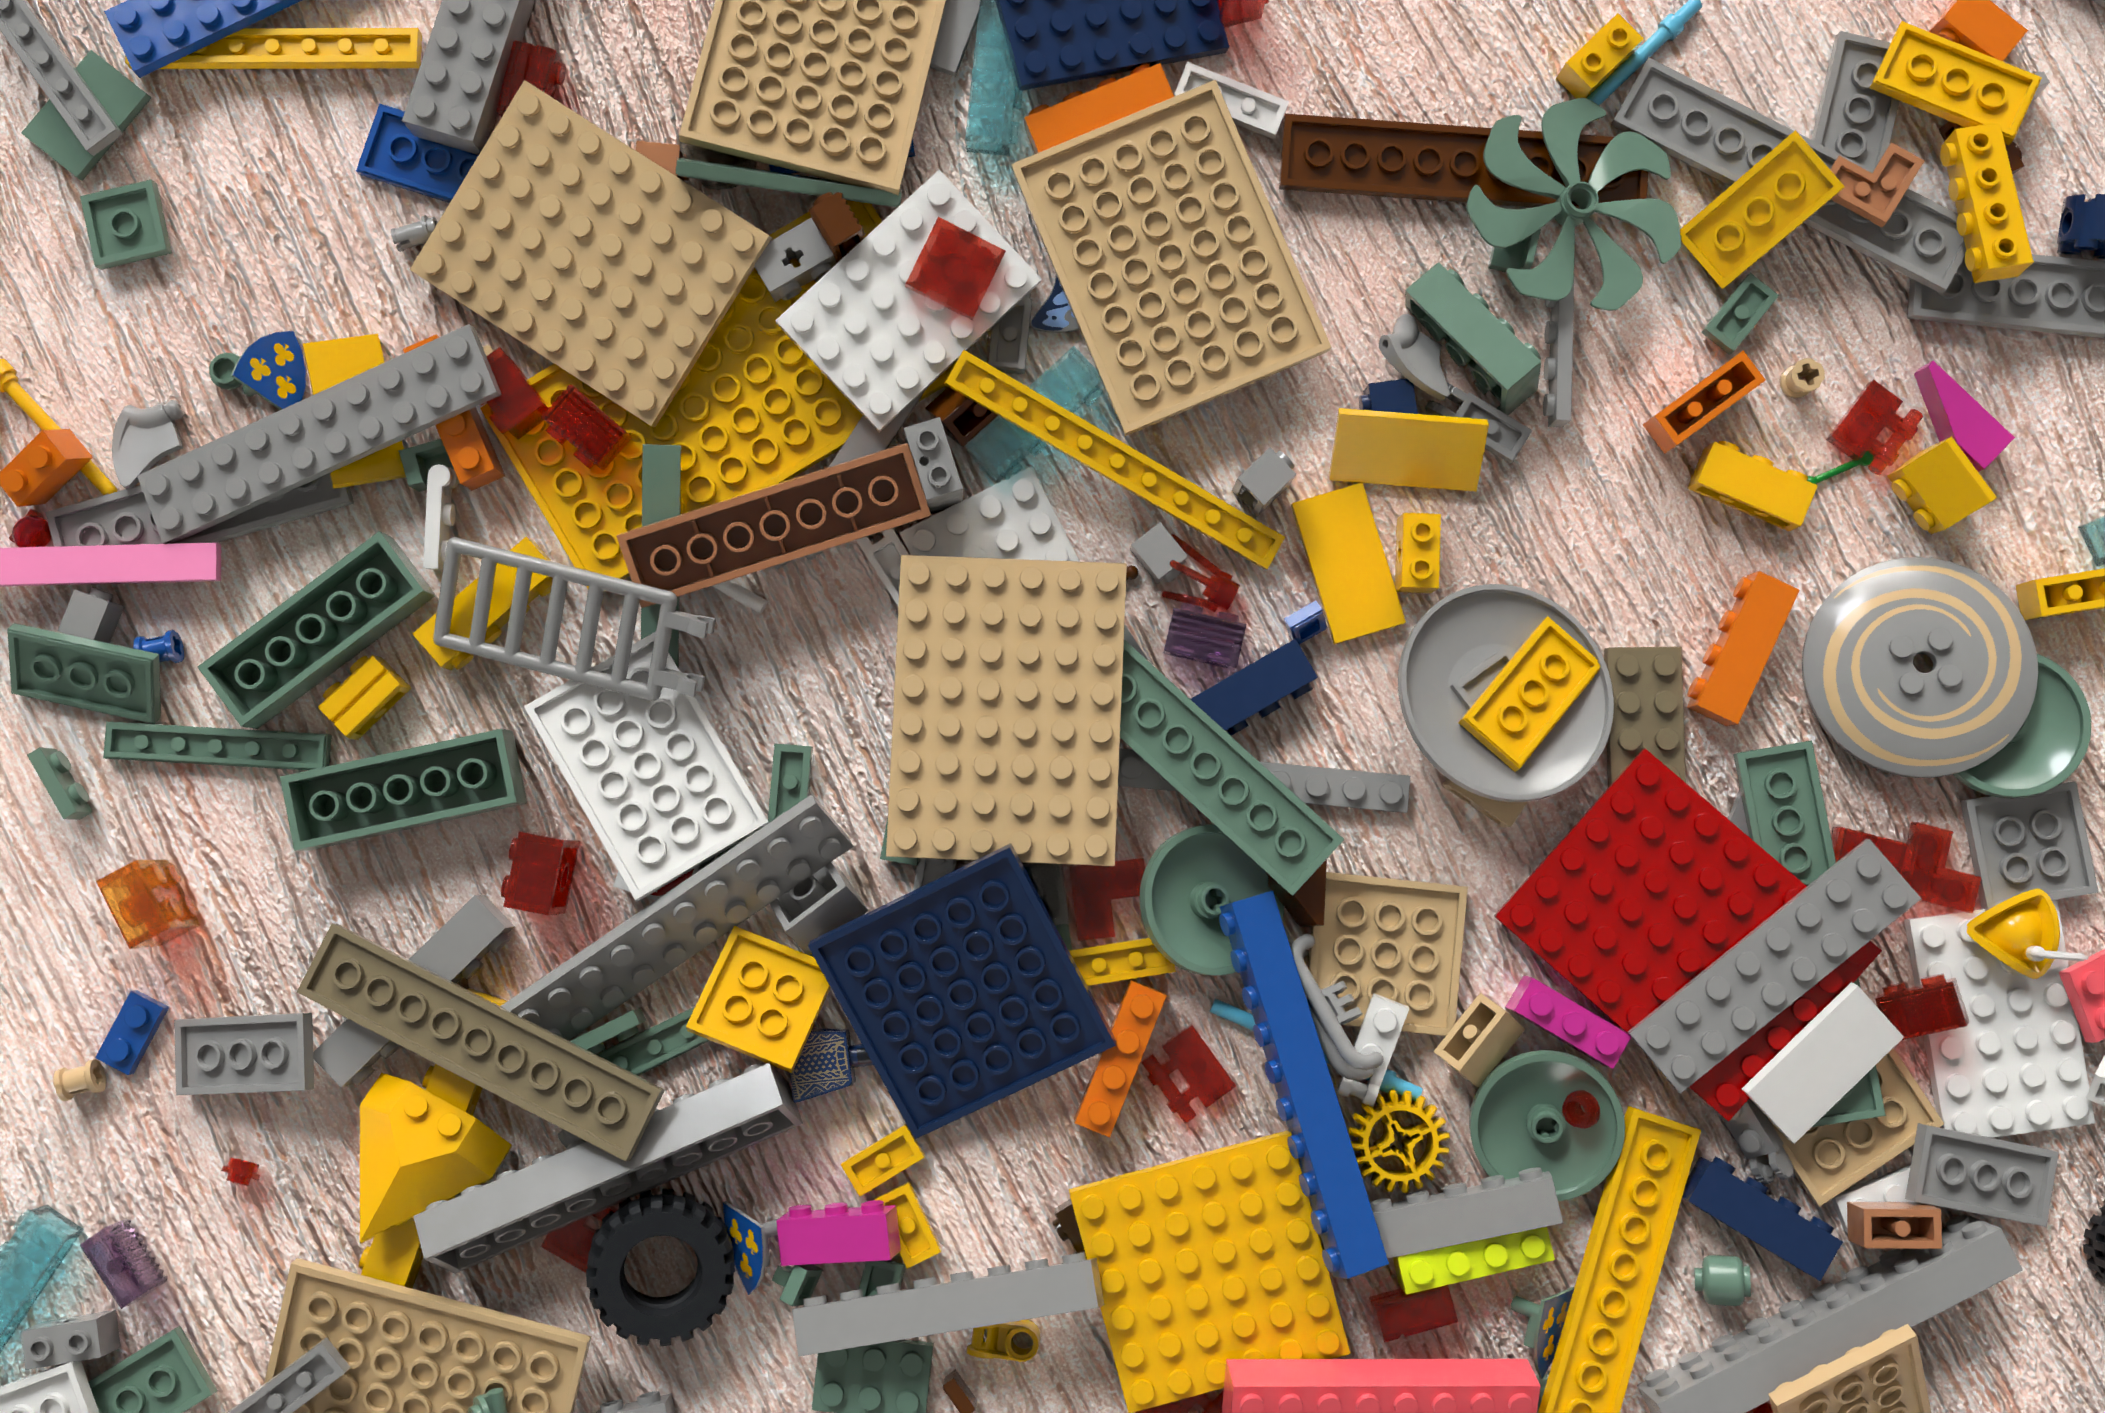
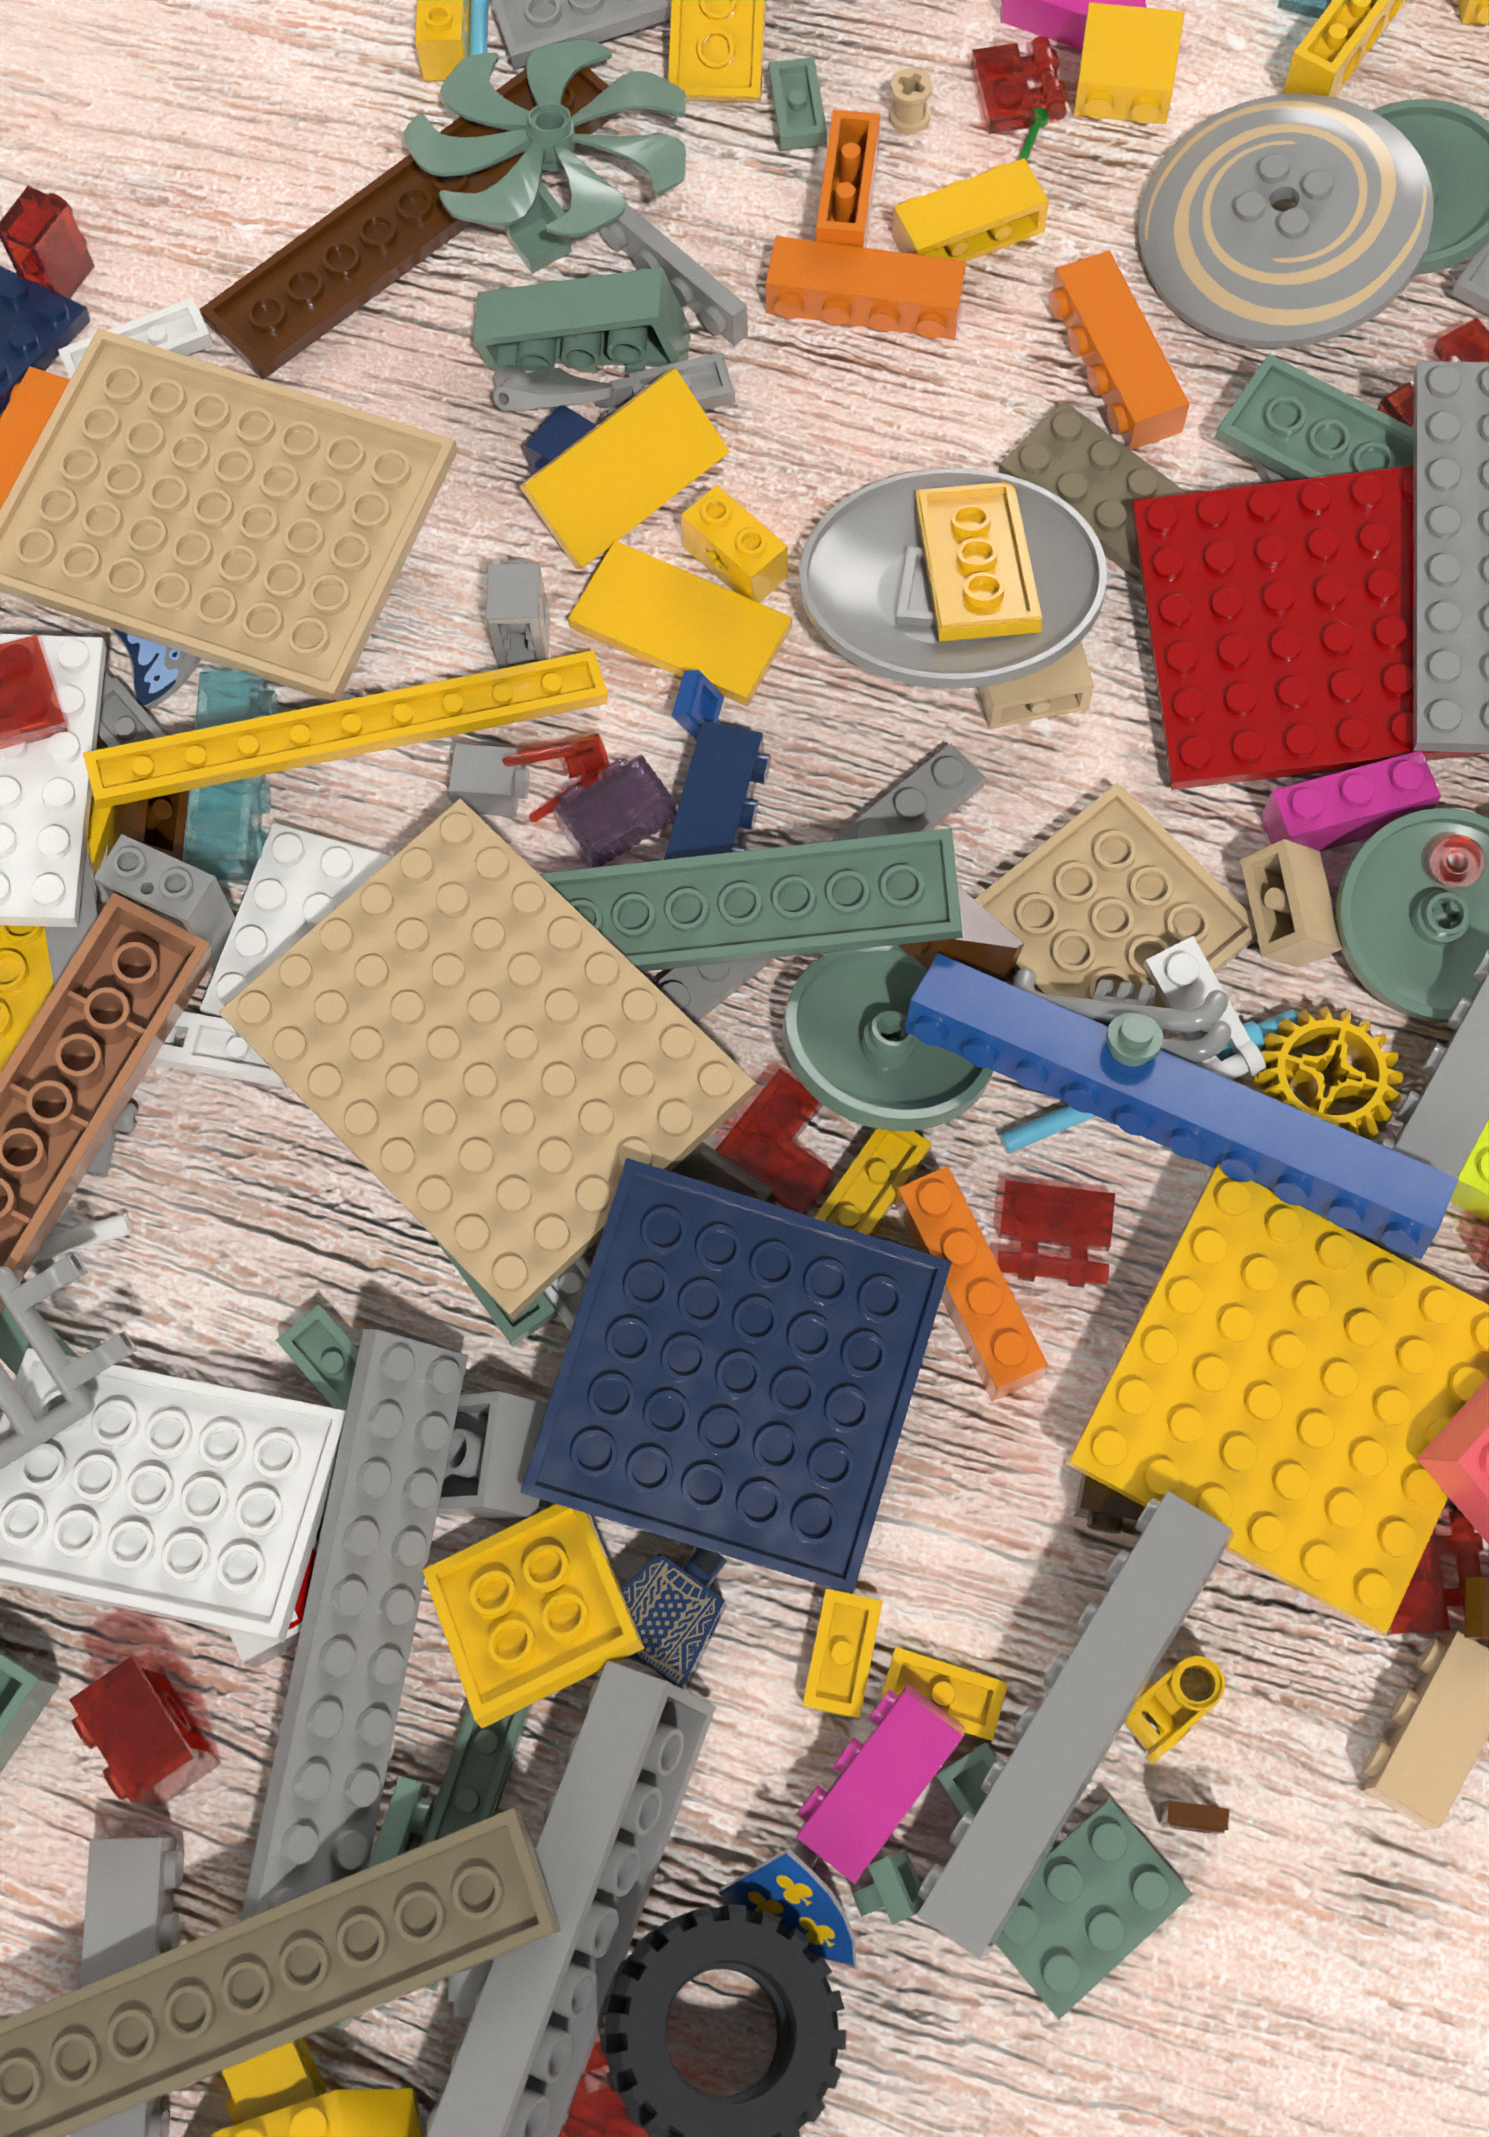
camera: 45 degrees left, 15 degrees down
none -> orange brick [766,236,966,339]
none -> sand green plate [1106,1012,1164,1066]

